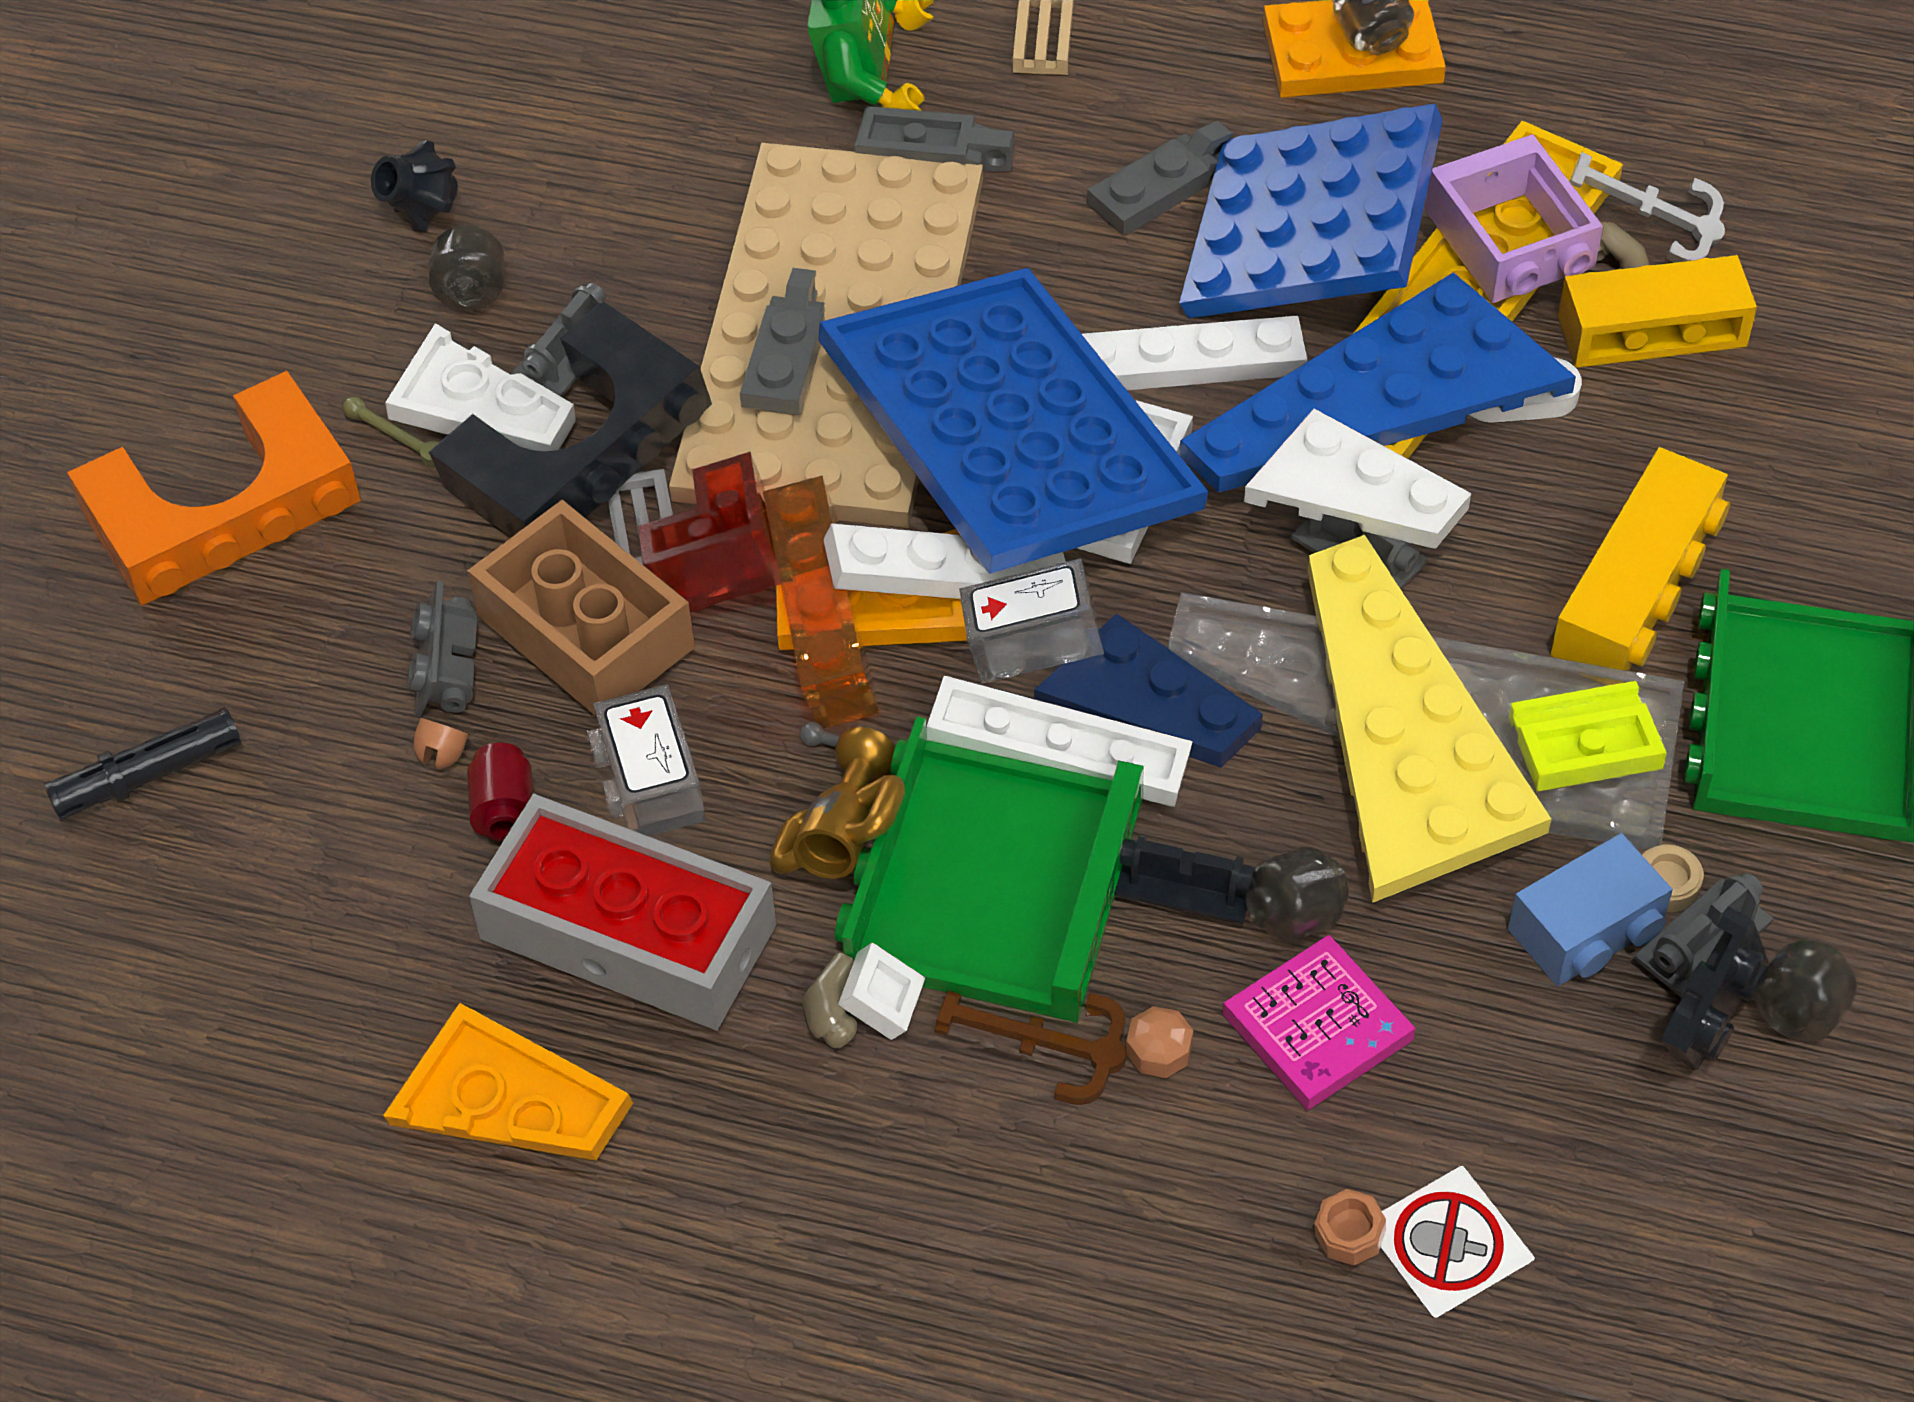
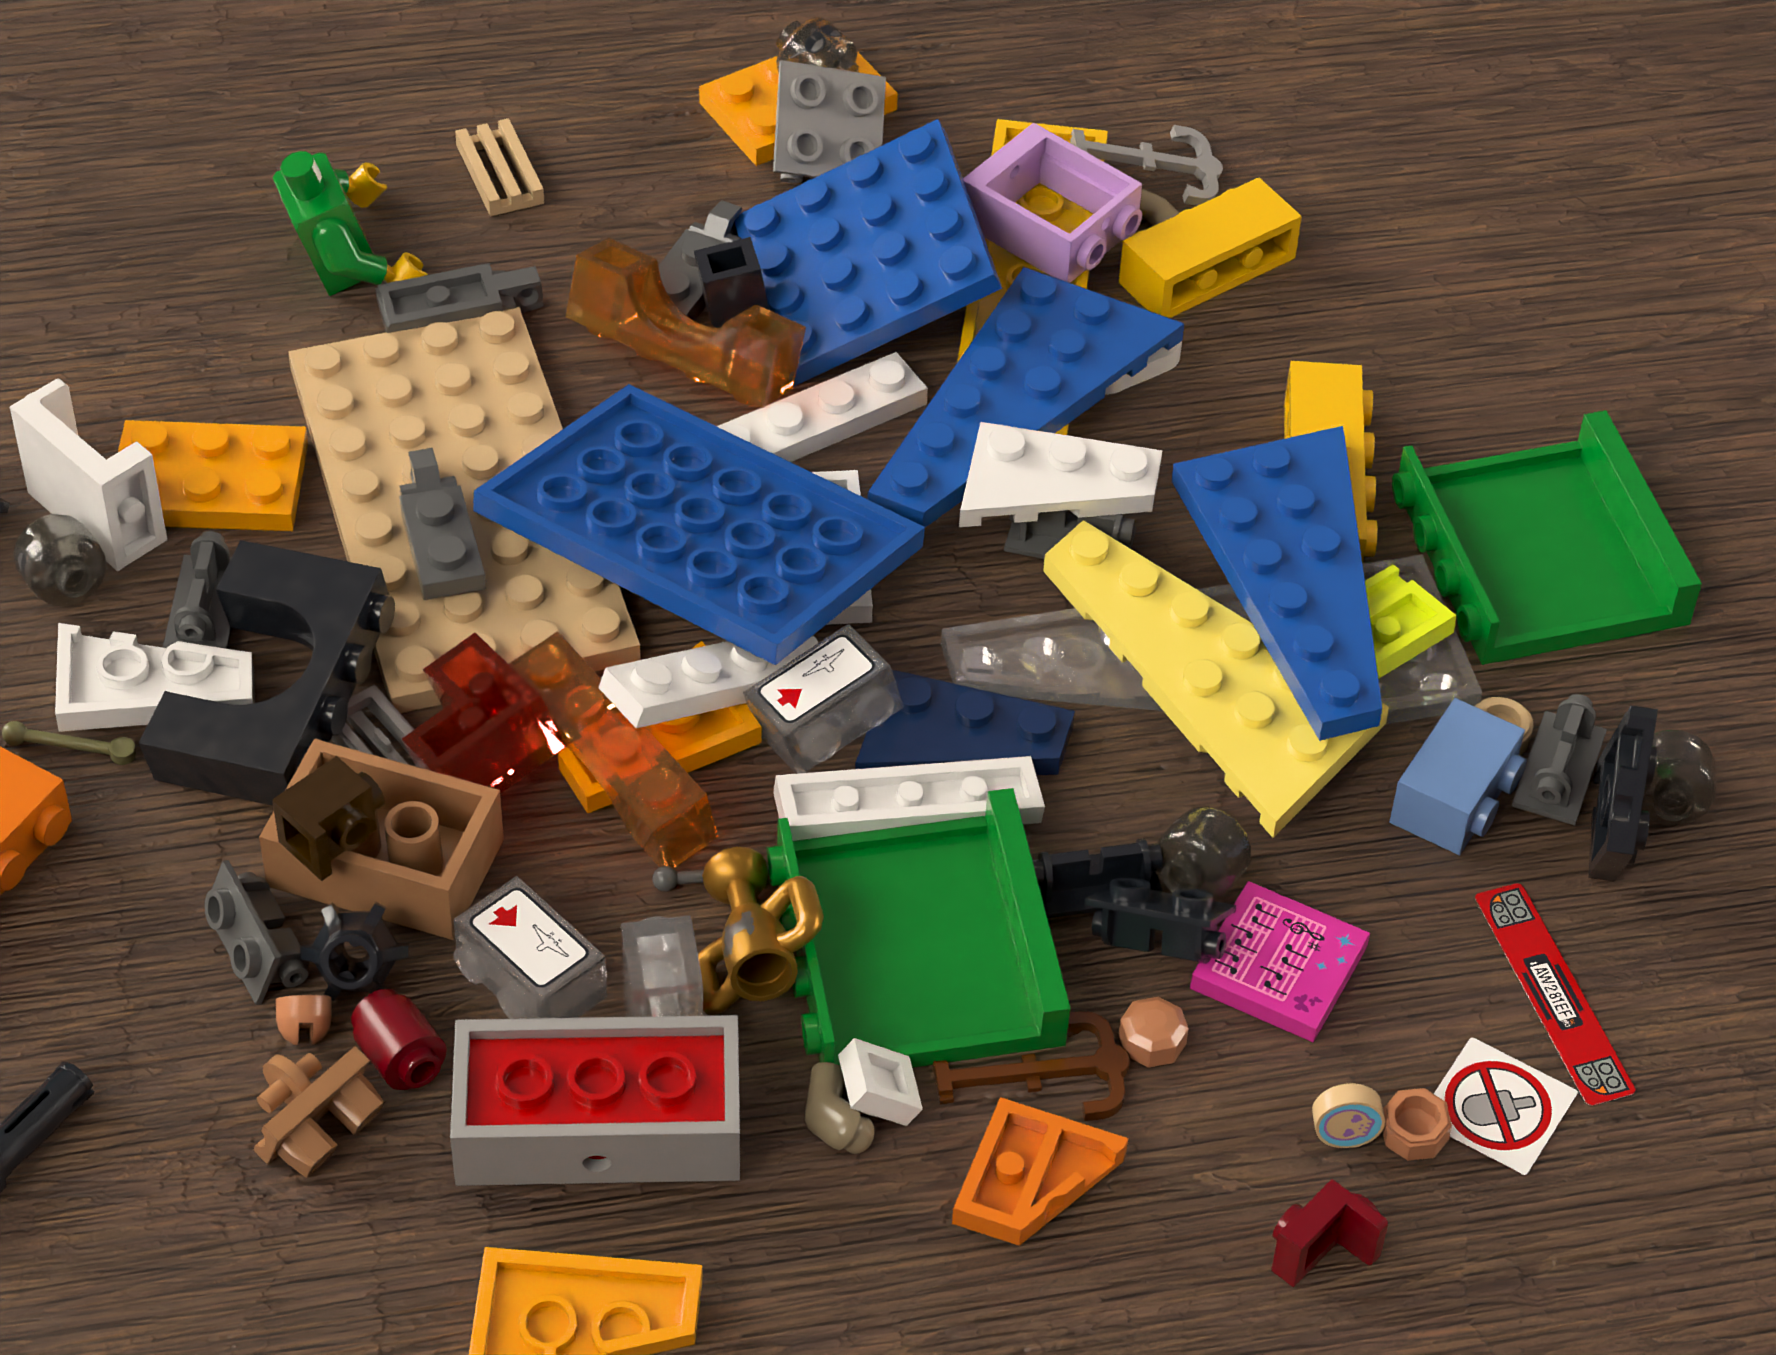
camera: 30 degrees left, 5 degrees down
none -> white panel [10,379,167,571]
none -> light orange plate [118,420,308,531]
none -> medium nougat hips [253,1046,385,1178]
none -> dark brown brick [272,756,385,881]
none -> black rock [300,902,409,1001]
none -> clear orange arch [565,238,806,408]
none -> clear brick [621,915,703,1017]
none -> black brick [694,237,772,340]
none -> light grey hinge [773,60,886,183]
none -> orange wing [952,1097,1128,1246]
none -> black hinge [1085,878,1236,964]
none -> blue wing [1172,426,1382,741]
none -> dark red bracket [1271,1179,1388,1288]
none -> tan tile [1312,1083,1385,1148]
none -> sticker [1475,883,1635,1105]

